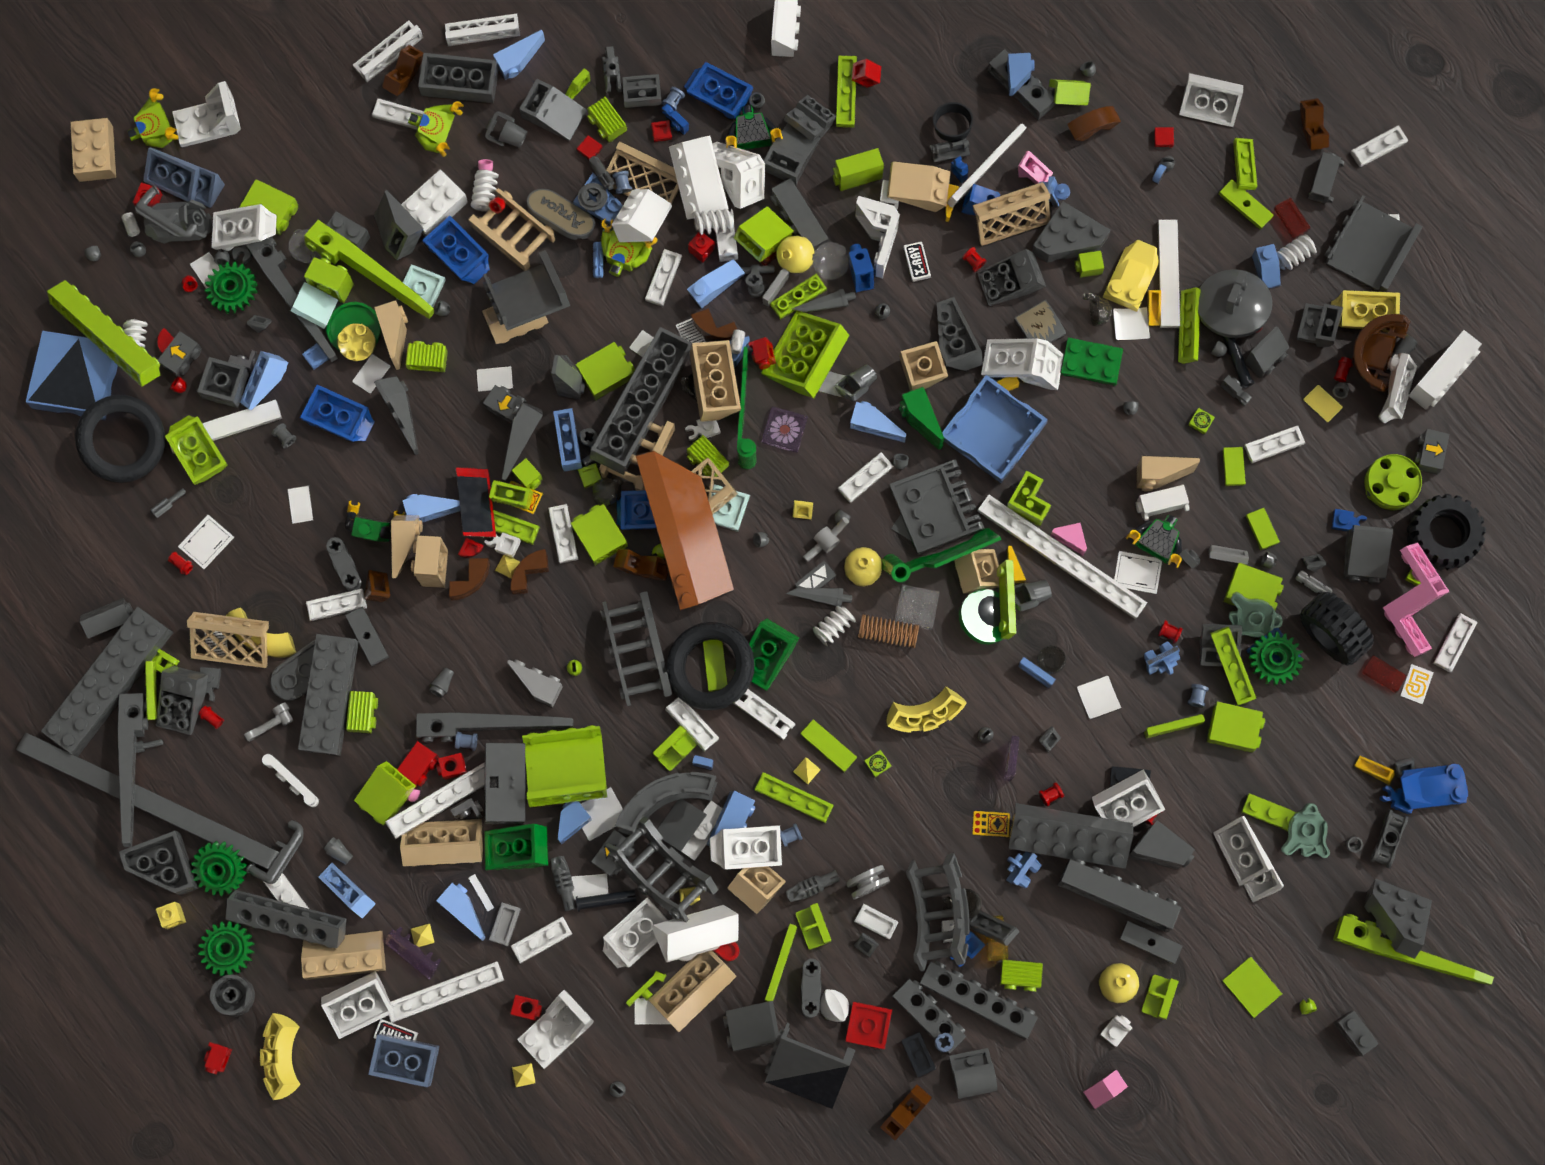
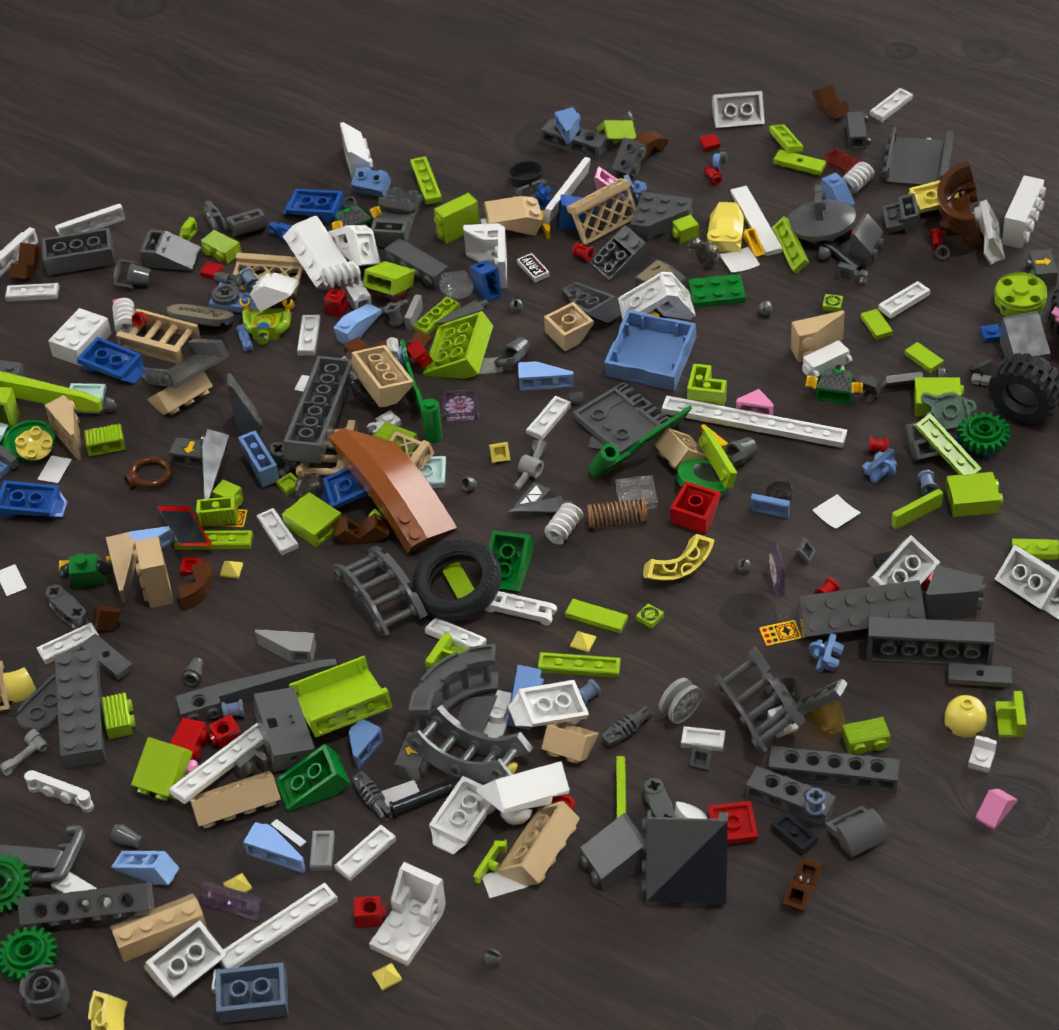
camera: 15 degrees left, 30 degrees down
dark grey slope [374,190,424,260] -> none
dark grey wedge [374,376,419,455] -> none
lime torso [408,101,464,157] -> none
white sticker [477,366,513,391] -> none
white plate [484,532,521,558] -> none
light blue slope [493,30,545,80] -> none
reddish brown brick [511,549,549,595] -> none
lime hinge [567,660,582,676] -> none
lime brick [576,342,635,400] -> none
white sticker [581,787,623,841] -> none
red tile [651,120,672,142] -> none
sand blue bush [662,86,685,111] -> none
light yellow cylinder [776,236,814,273] -> none
lime panel [796,903,831,950] -> none
light yellow cylinder [844,547,882,587] -> none
red brick [852,59,881,88] -> none
green slope [899,387,944,450] -> none
blue plate [951,931,986,967] -> none
white sticker [1114,551,1162,594] -> none
light yellow sticker [1303,385,1343,422] -> none
none -> reddish brown piece [124,456,173,489]
none -> medium blue brick [351,167,392,197]
none -> reddish brown tile [408,331,433,349]
none -> dark grey brick [612,137,647,177]
none -> red slope [670,481,721,534]
none -> red pin [704,166,722,185]

